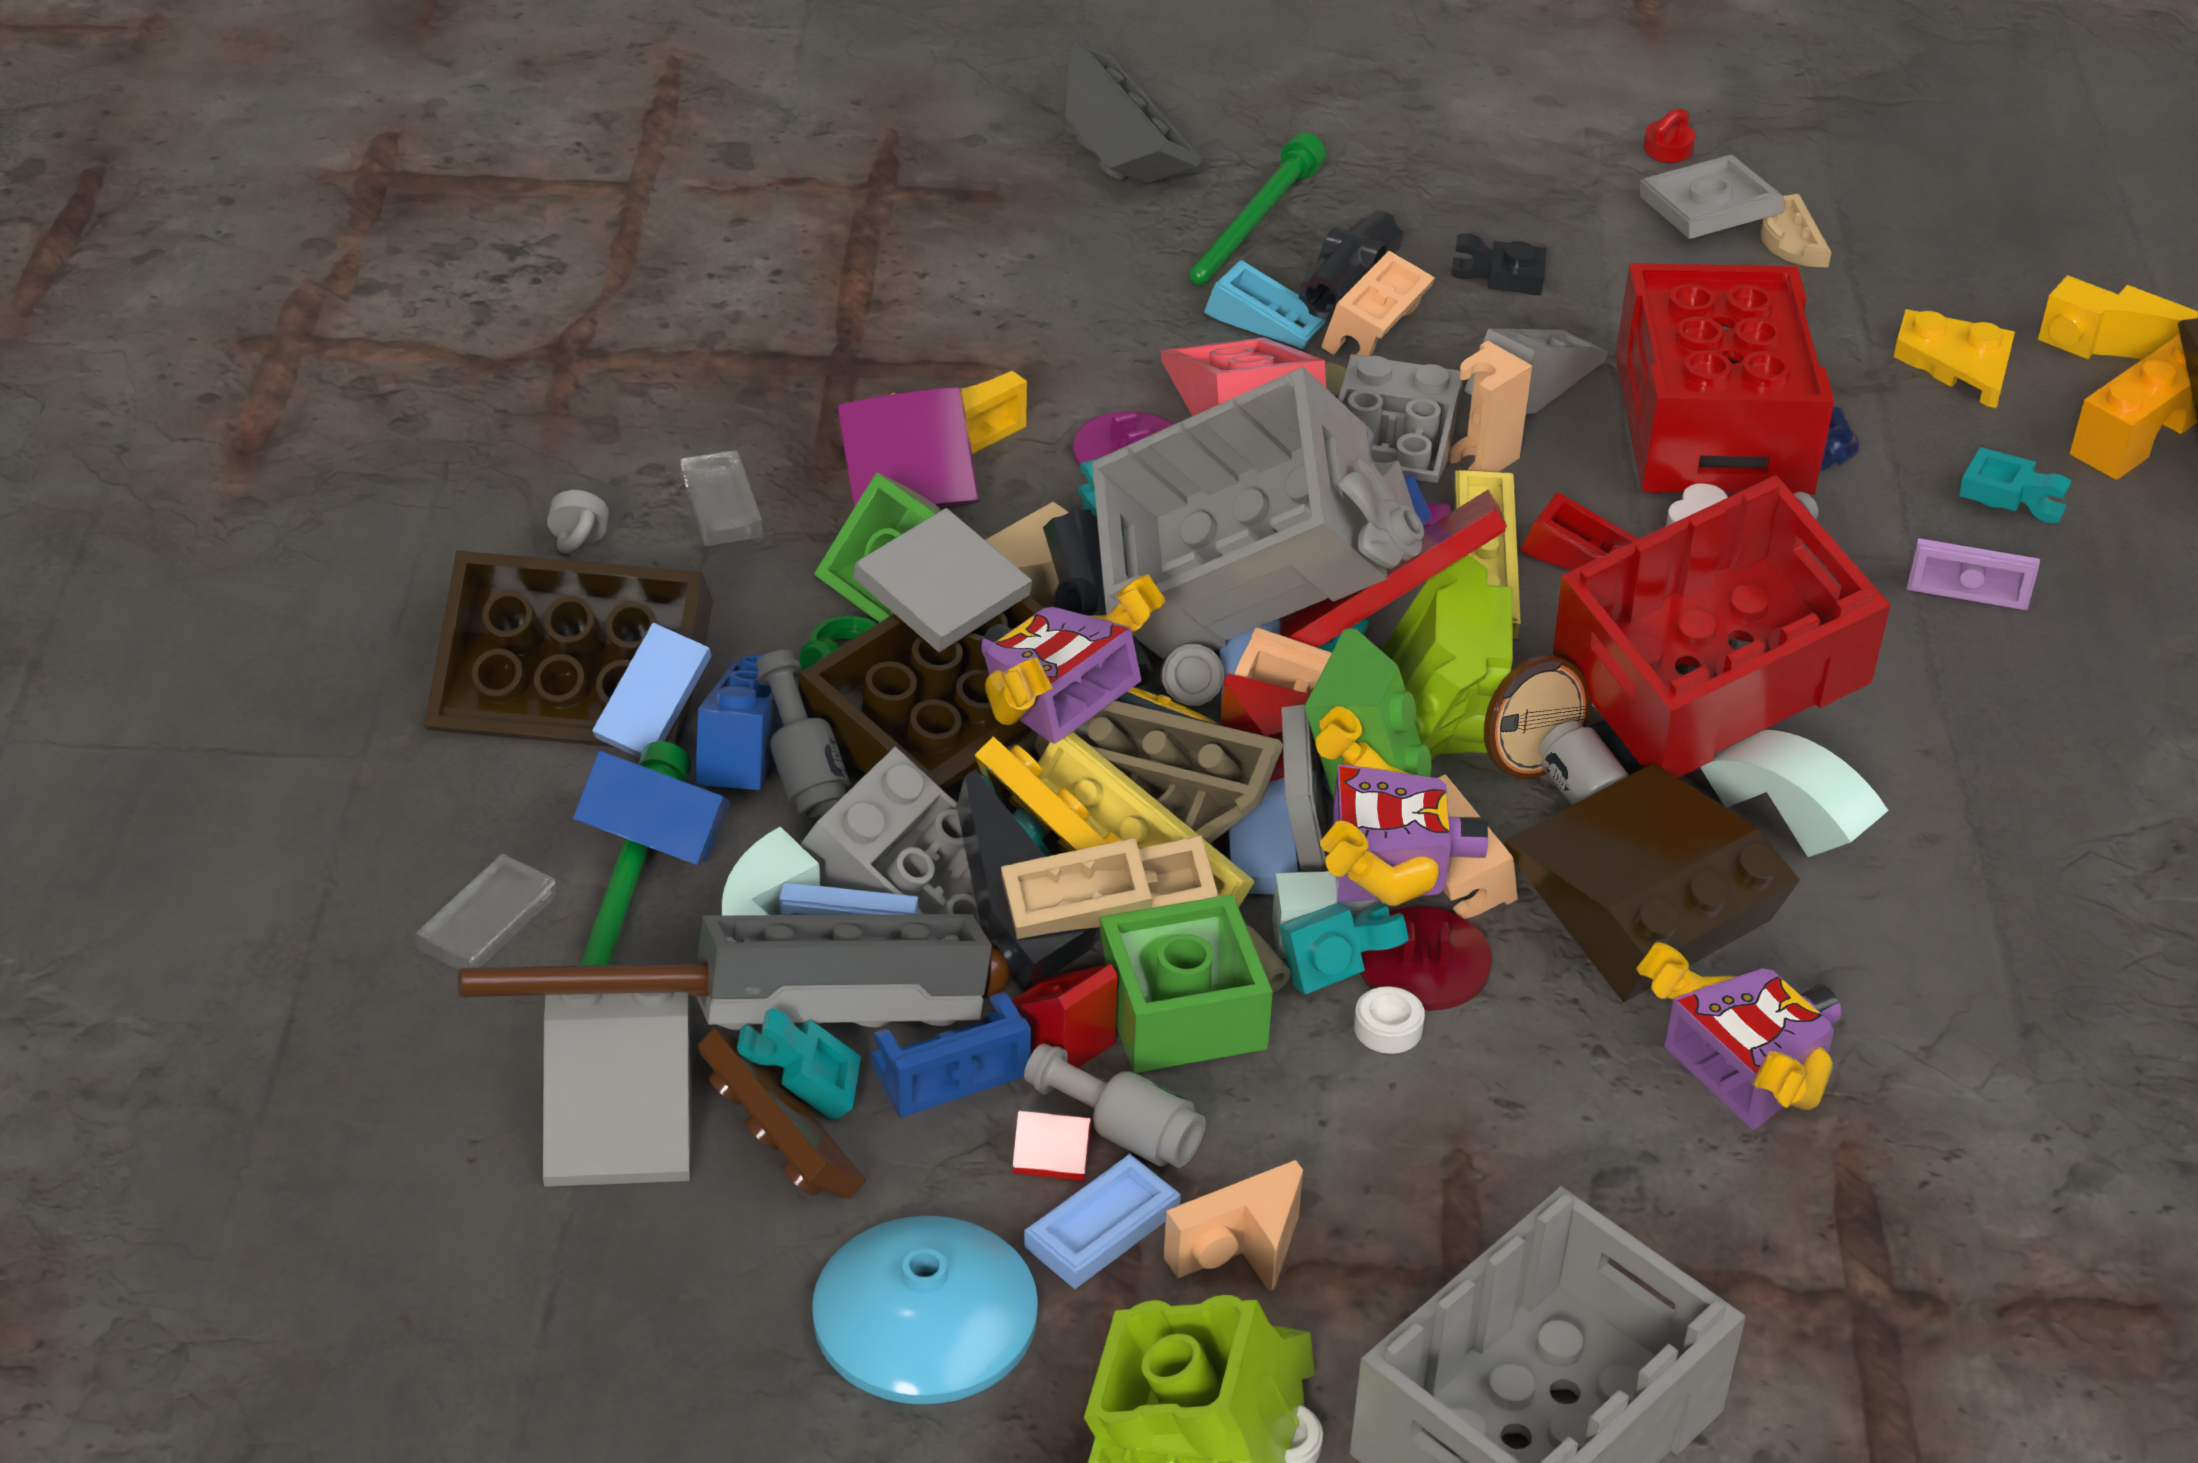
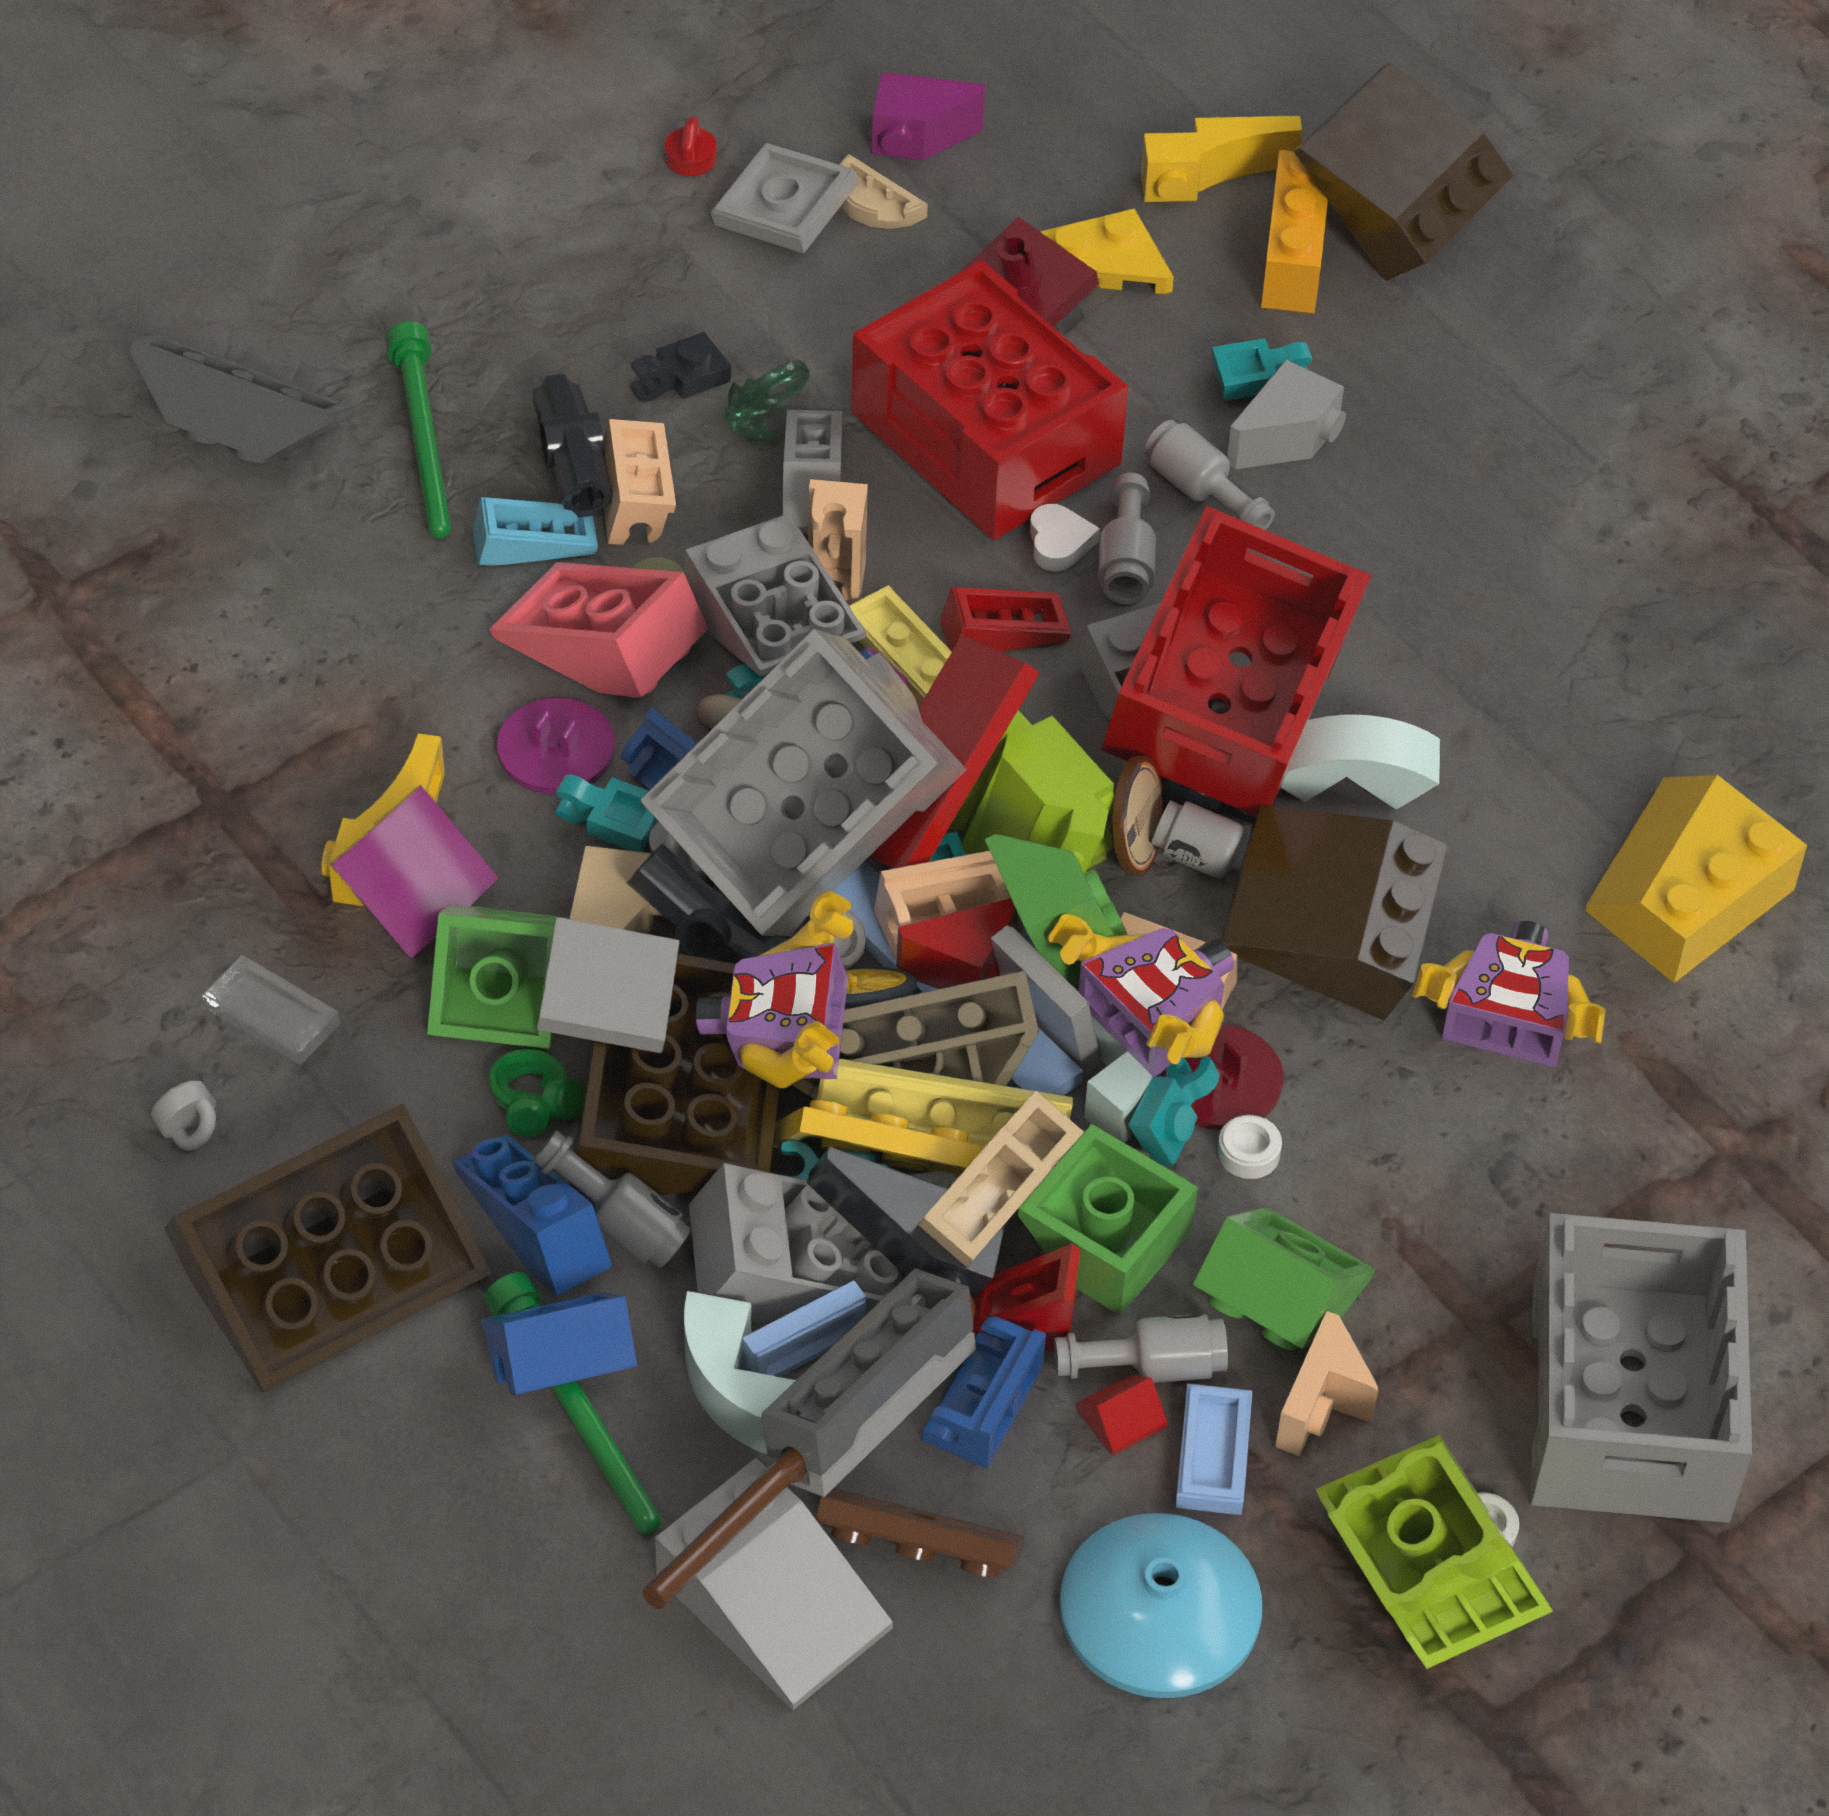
camera: 40 degrees left, 10 degrees up
clear tile [416,853,557,970] -> none
light blue tile [592,623,712,758] -> none
teal plate [737,1008,861,1121] -> none
light grey plate [1337,459,1424,569] -> none
lavender slope [1906,538,2040,611] -> none
none -> clear green piece [725,360,810,442]
none -> magenta slope [872,72,986,160]
none -> dark red tile [957,217,1099,327]
none -> light grey piece [1144,420,1275,530]
none -> bright green slope [1193,1207,1376,1351]
none -> light grey slope [1227,360,1346,469]
none -> yellow wedge [1585,775,1807,983]

